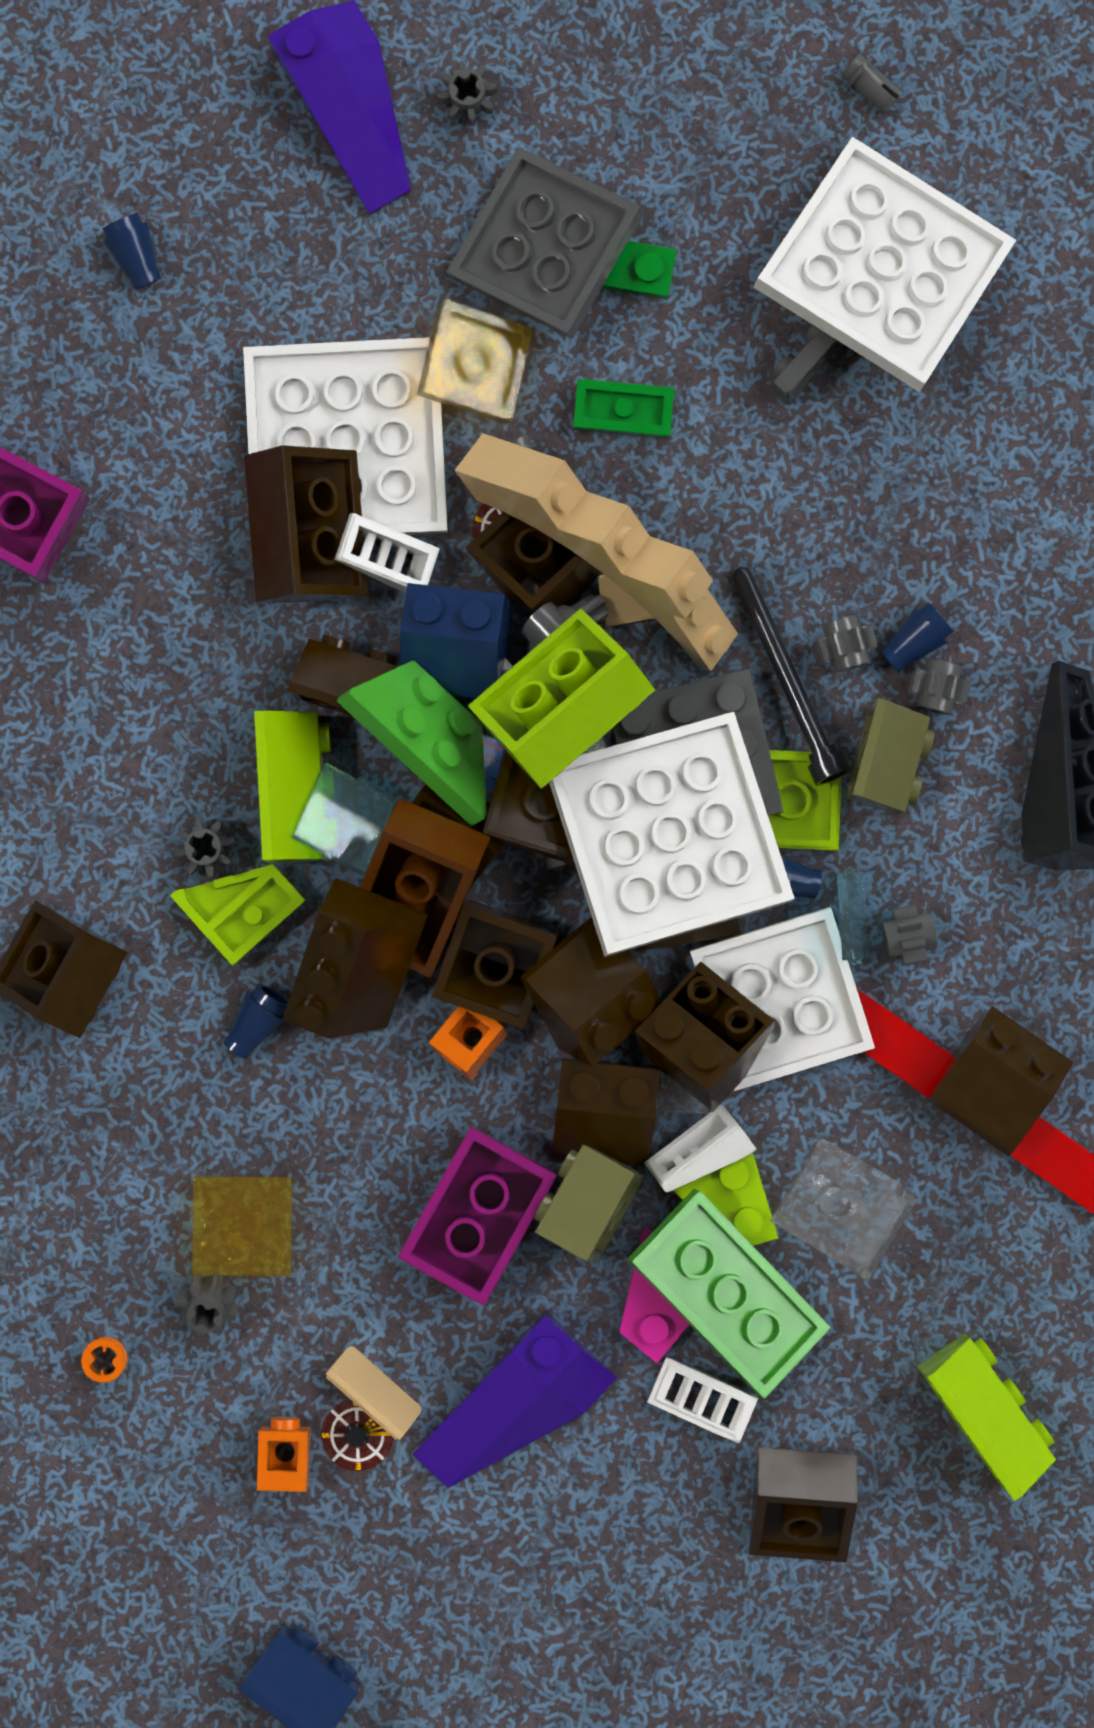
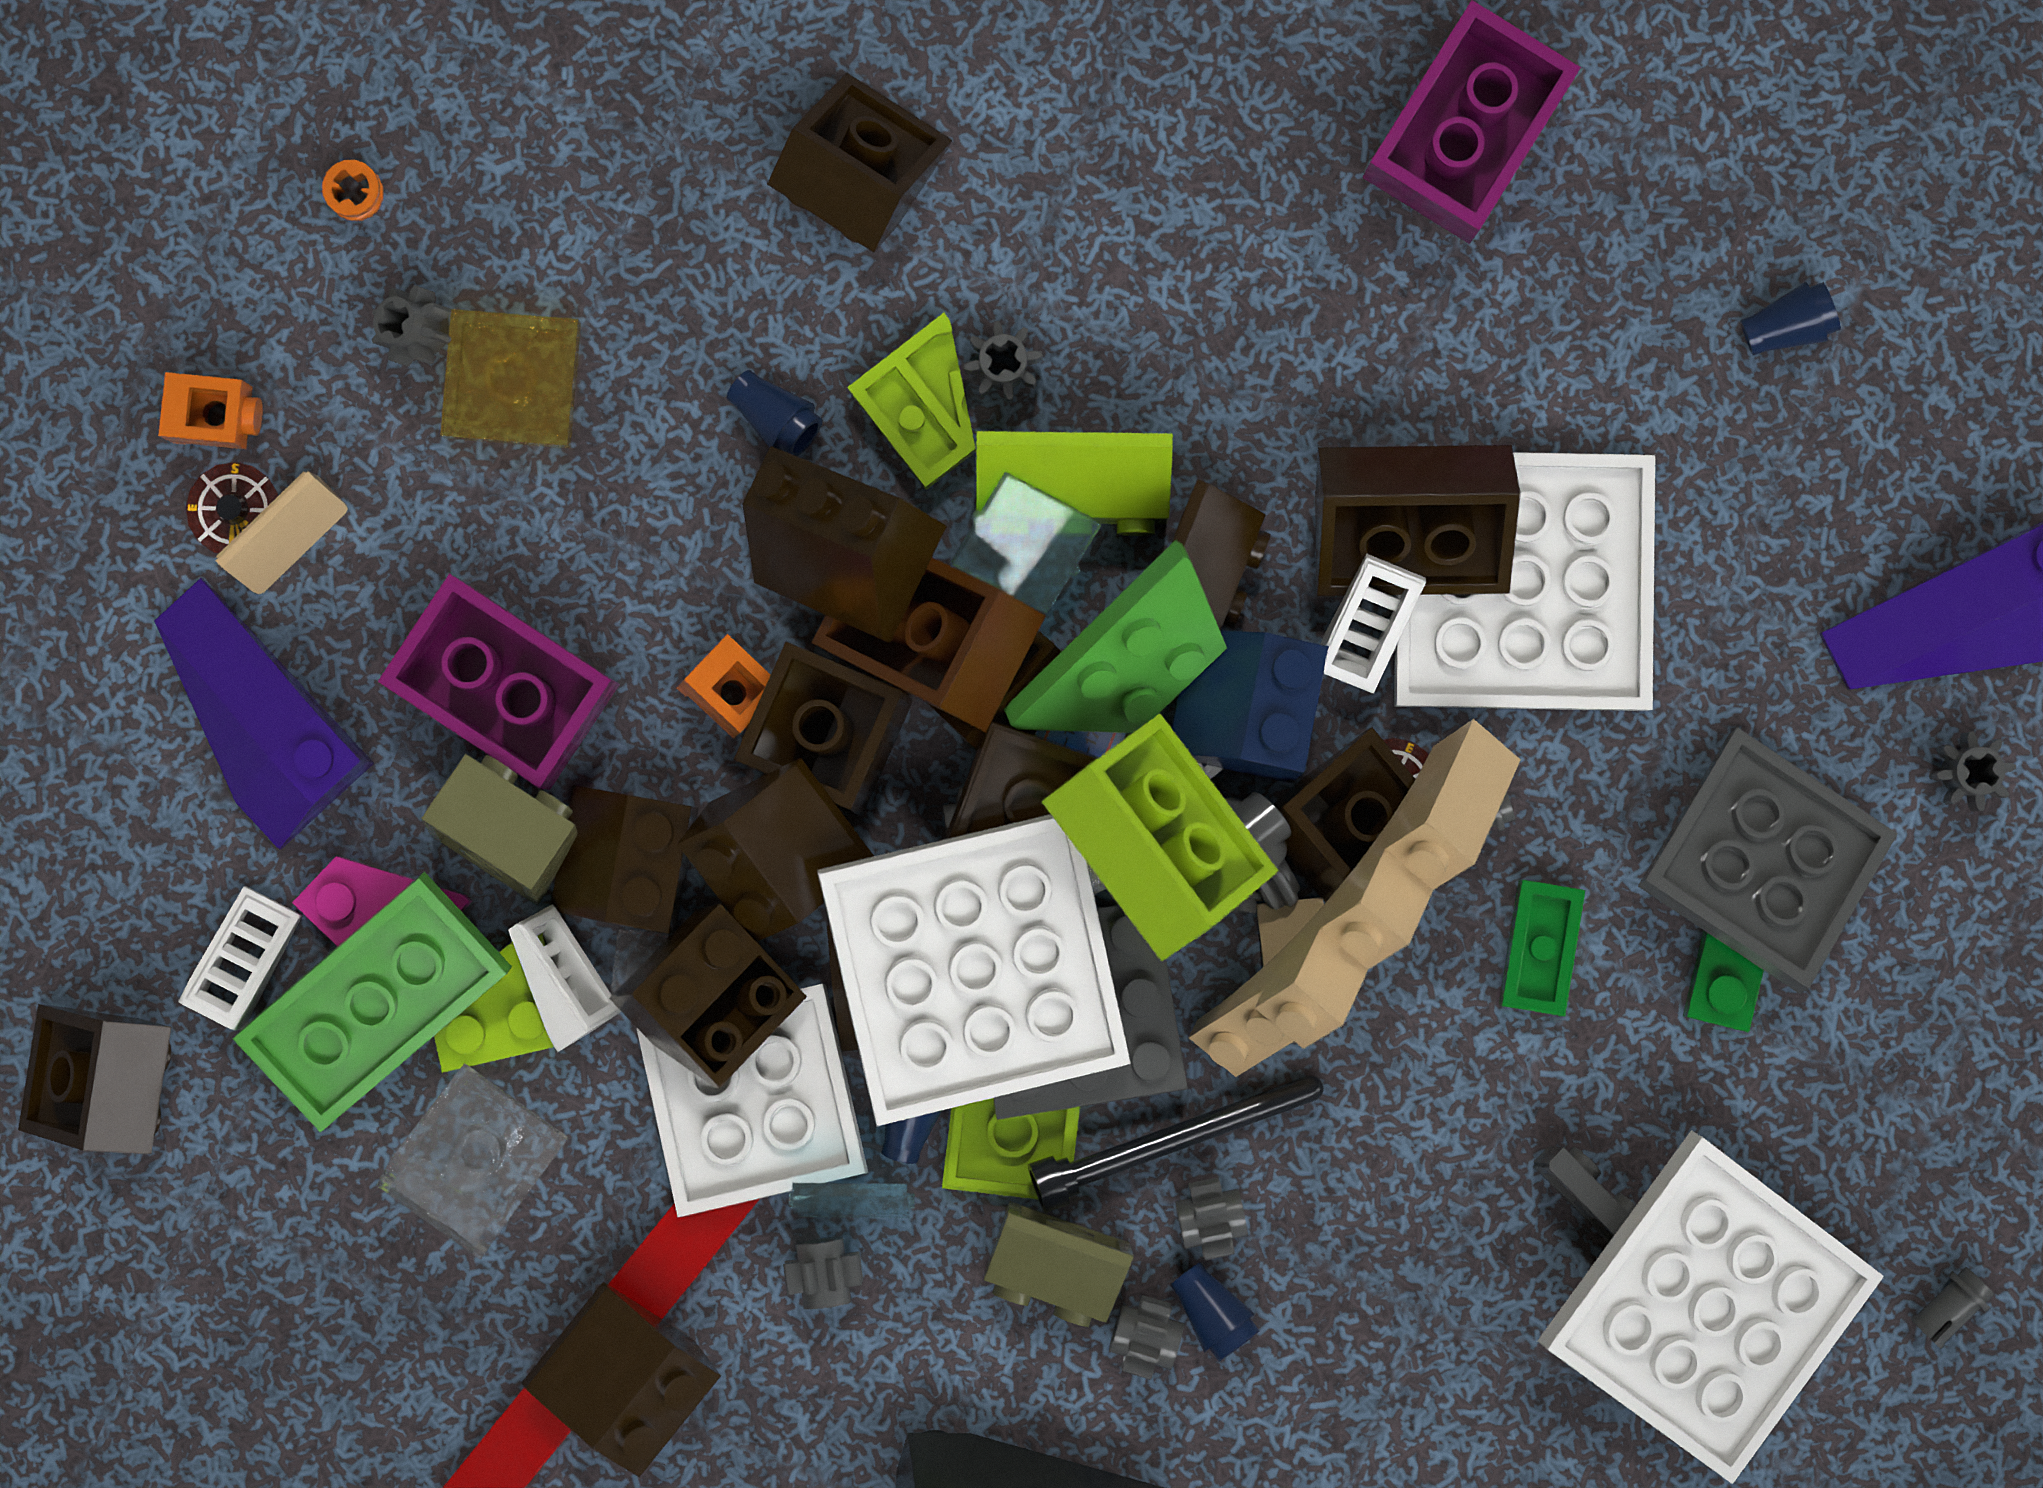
camera: 90 degrees right, 0 degrees up
clear yellow plate [417,299,533,424] -> none
lime slope [917,1333,1056,1501] -> none

